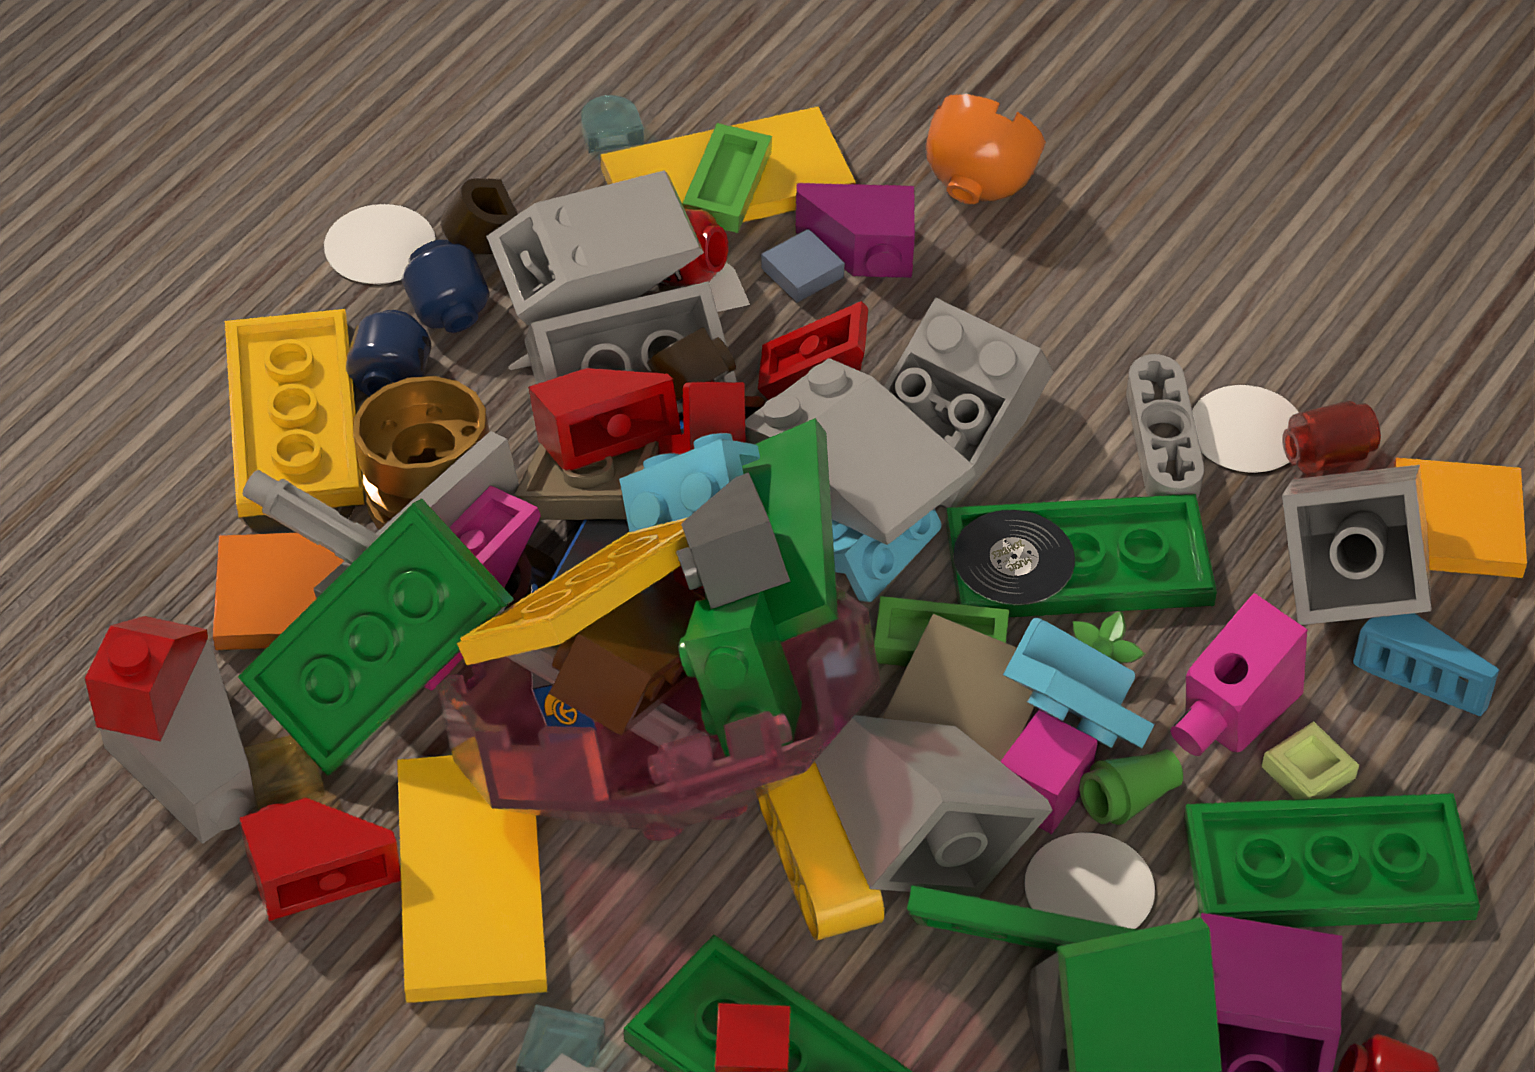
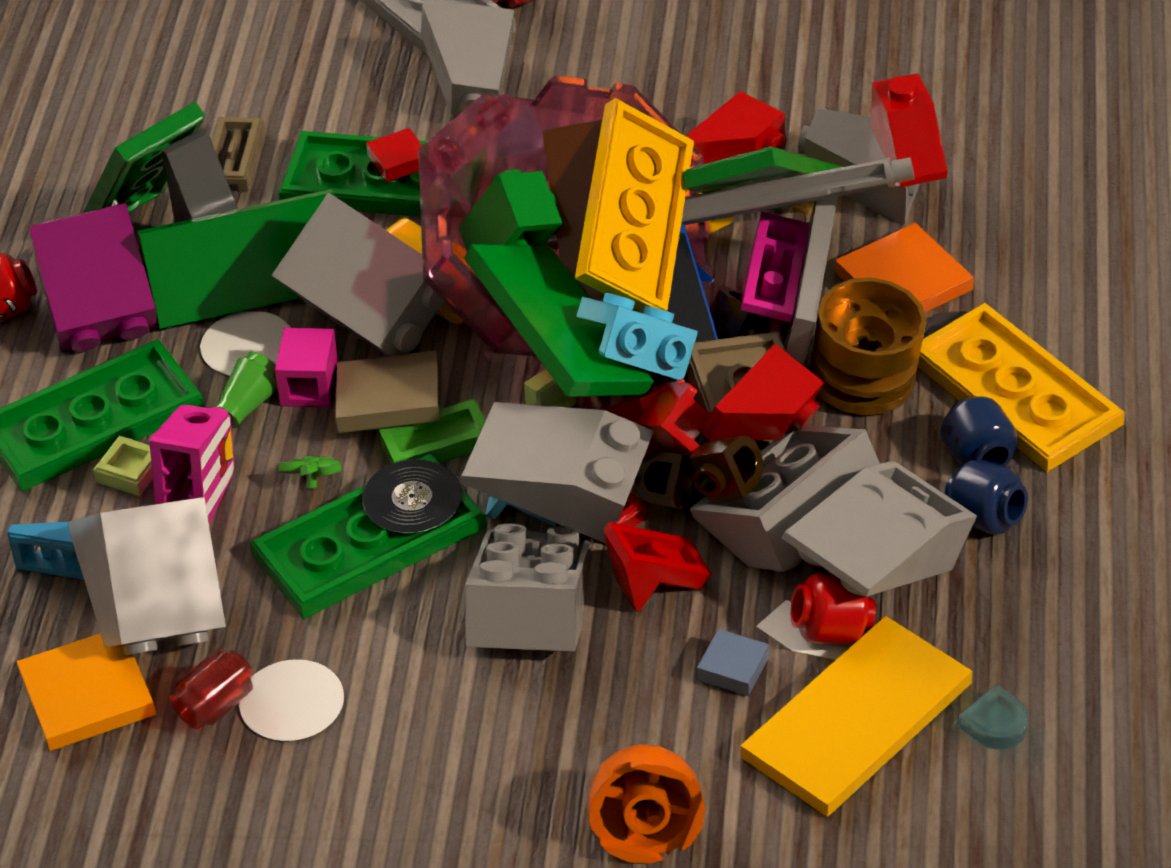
camera: 155 degrees right, 5 degrees down
white sticker [324,204,436,284] -> none
dark brown plate [440,178,518,254] -> none
dark grey slope [676,473,790,609] -> none
bright green tile [682,123,772,233] -> none
magenta slope [795,183,915,278] -> none
medium azure bracket [1003,618,1154,748] -> none
light grey beam [1126,354,1204,499] -> none

